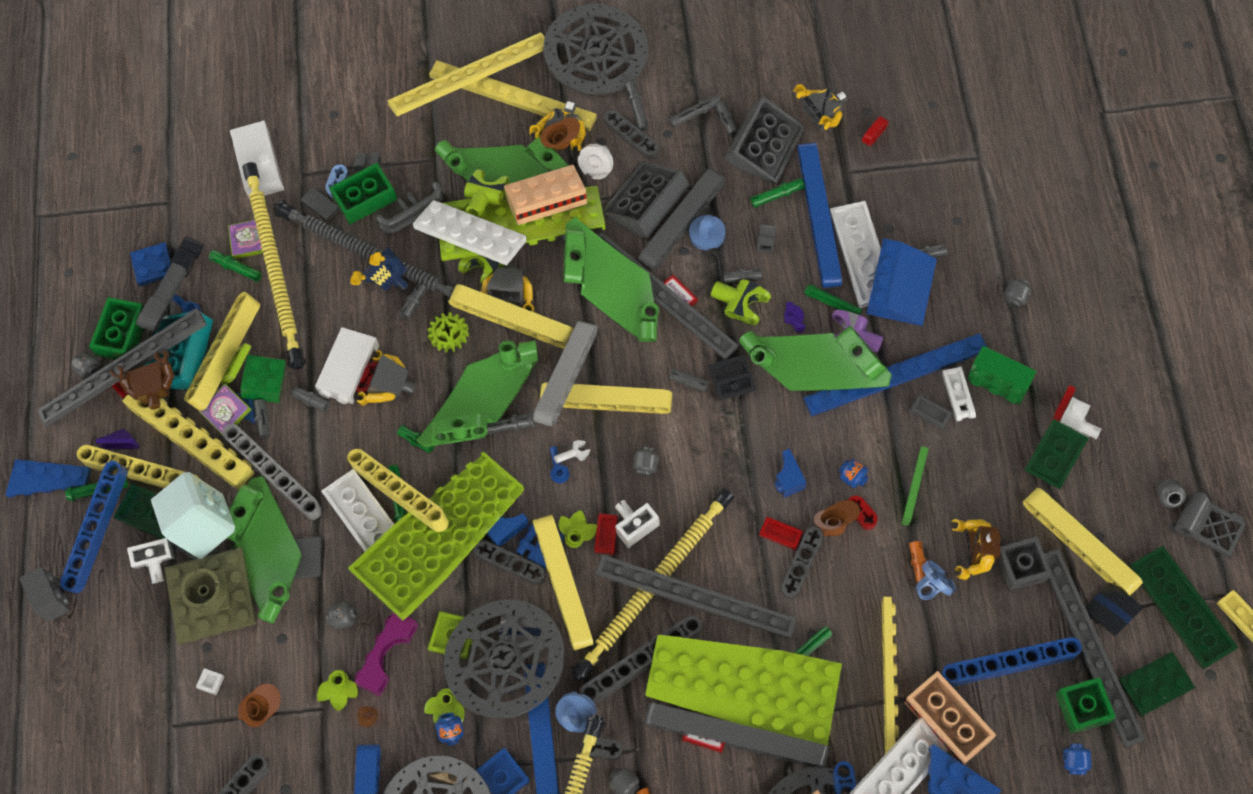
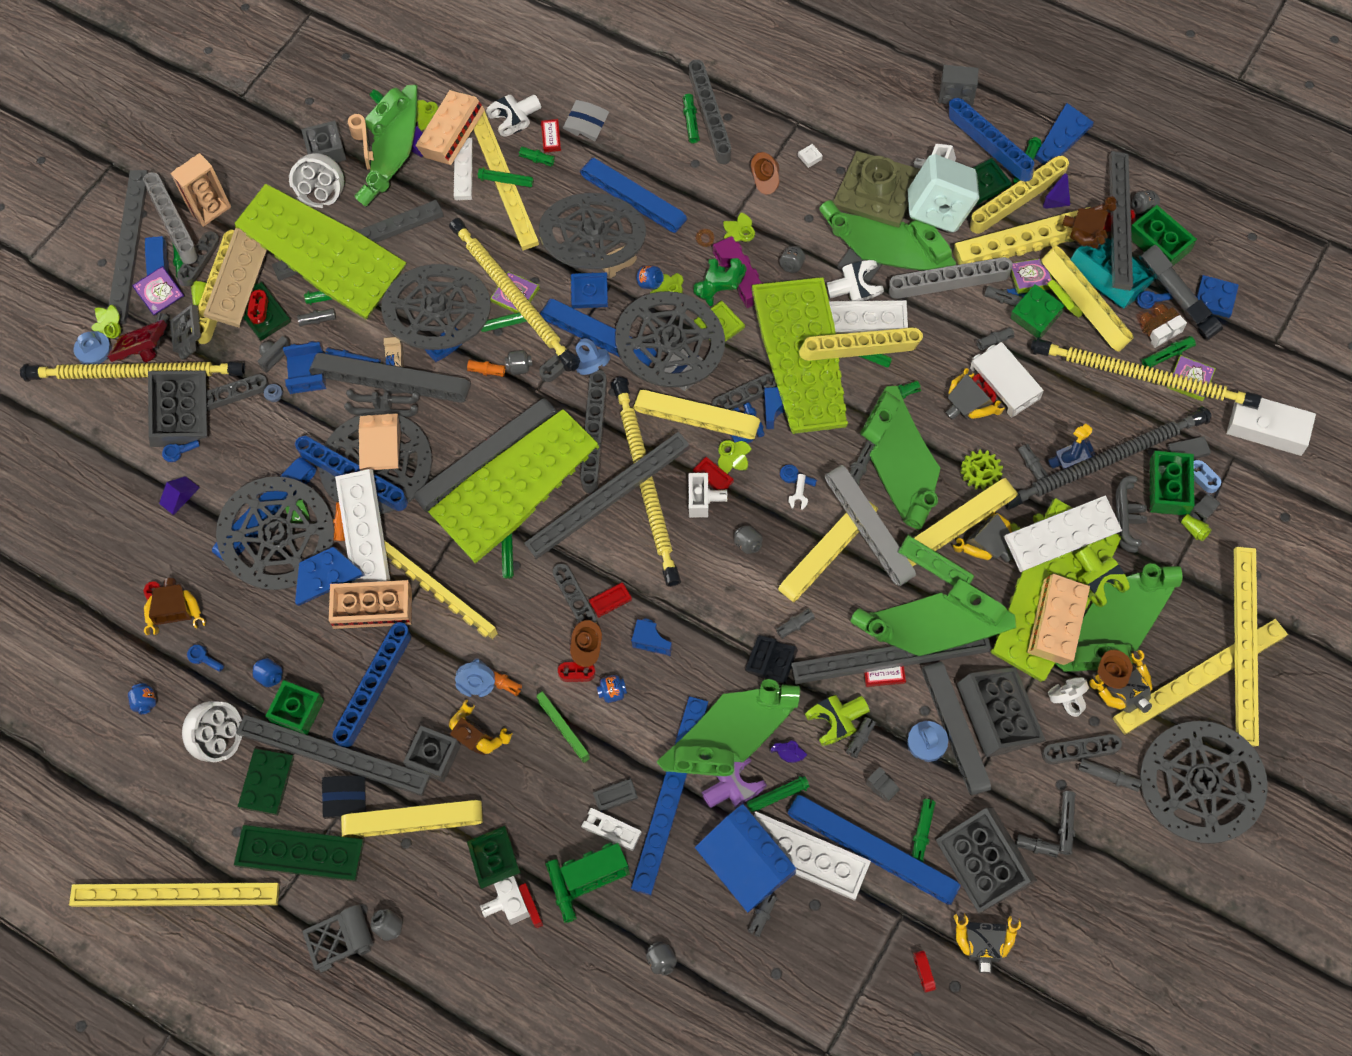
camera: 125 degrees right, 0 degrees up
none -> white cylinder [182,701,242,762]
none -> green pin [545,859,577,923]
none -> green animal [693,258,747,306]
none -> white connector [826,260,884,301]
none -> bright green tile [898,535,974,587]
none -> hips [1140,303,1187,348]
none -> lime cone [1181,514,1212,541]

